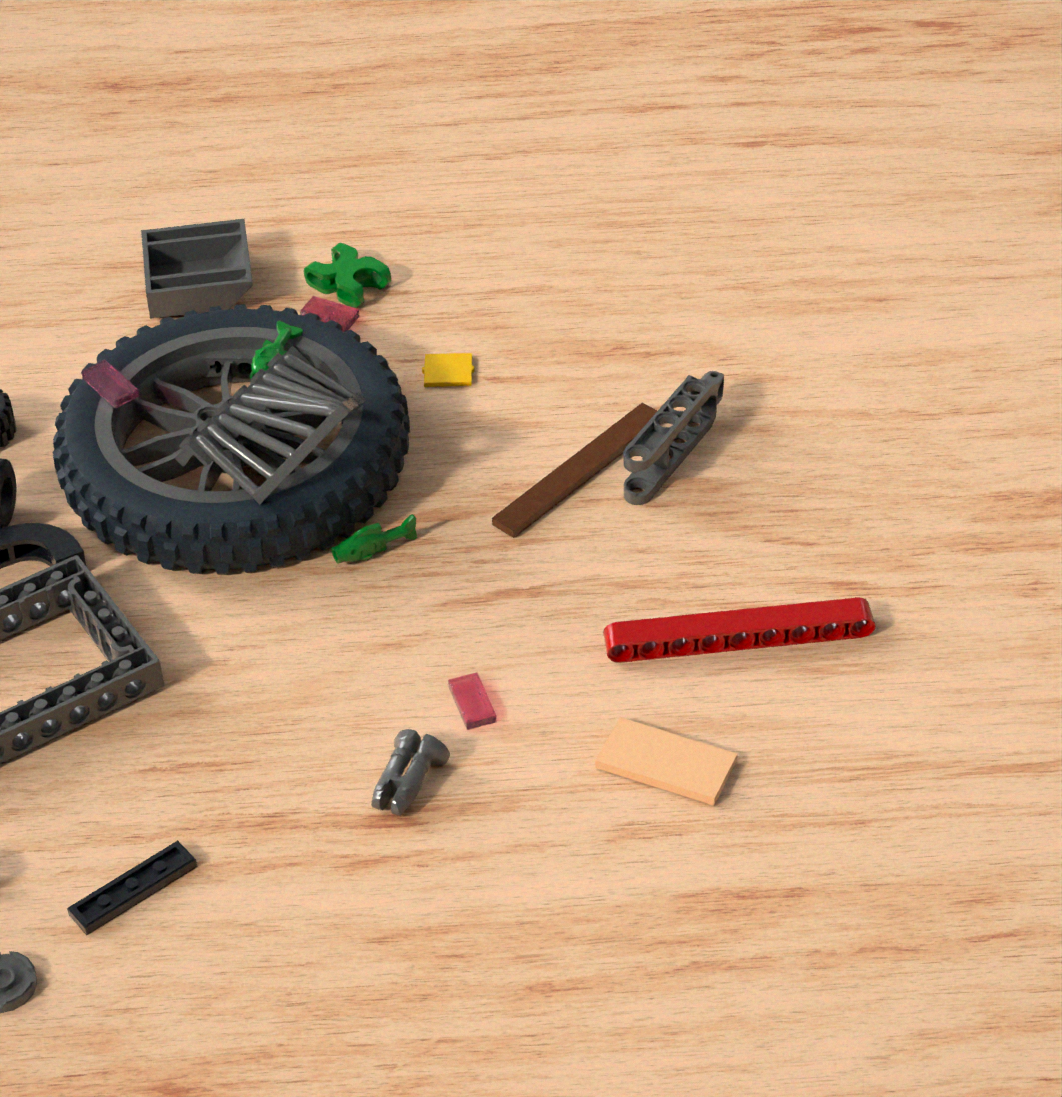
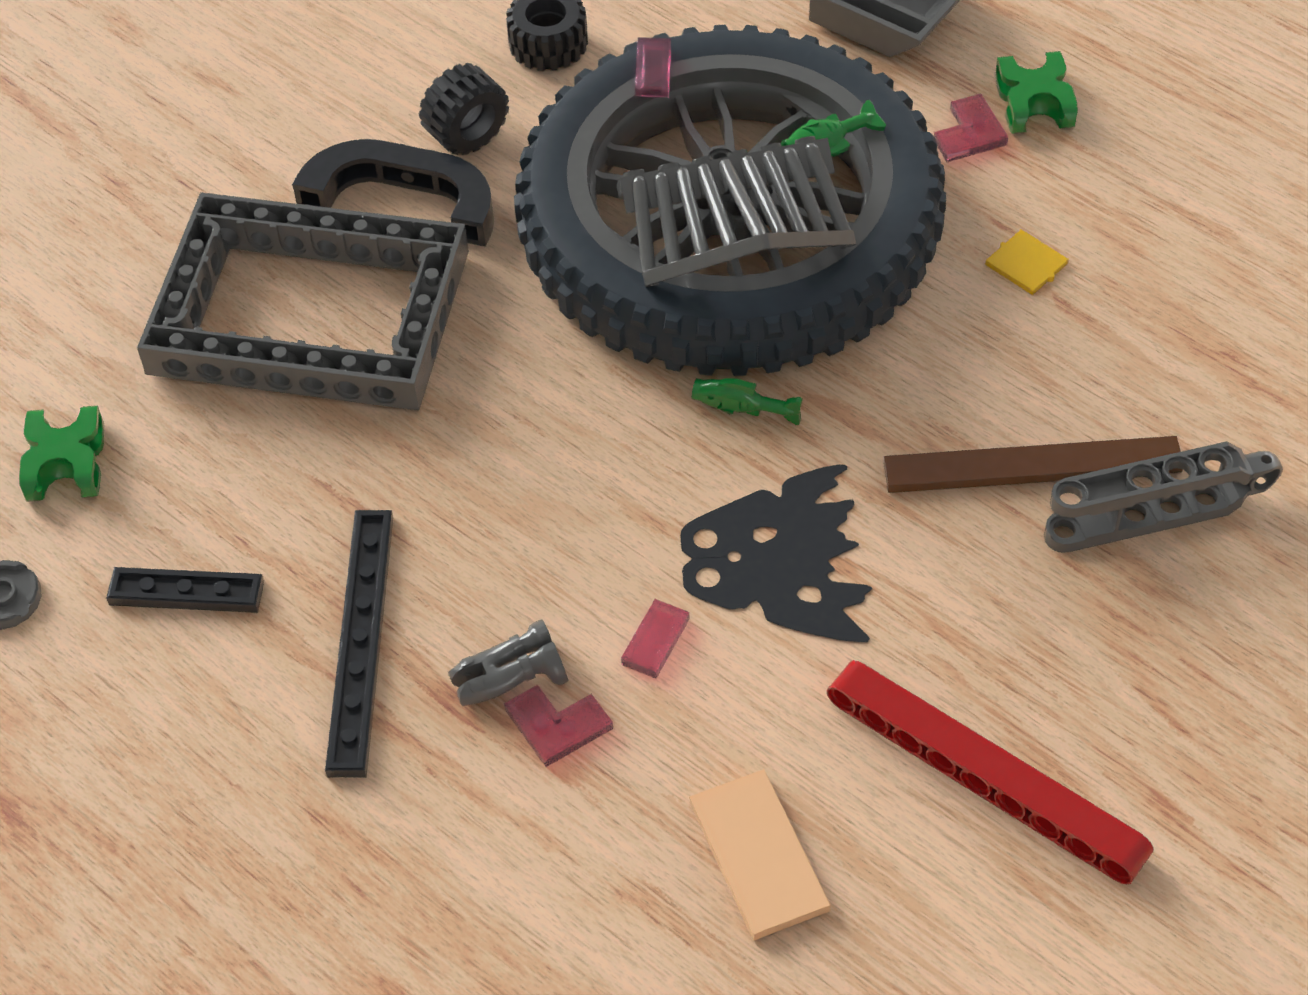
camera: 45 degrees right, 10 degrees up
none -> black tile [325,510,393,778]
none -> clear pink tile [504,685,613,767]
none -> black piece [680,465,872,642]

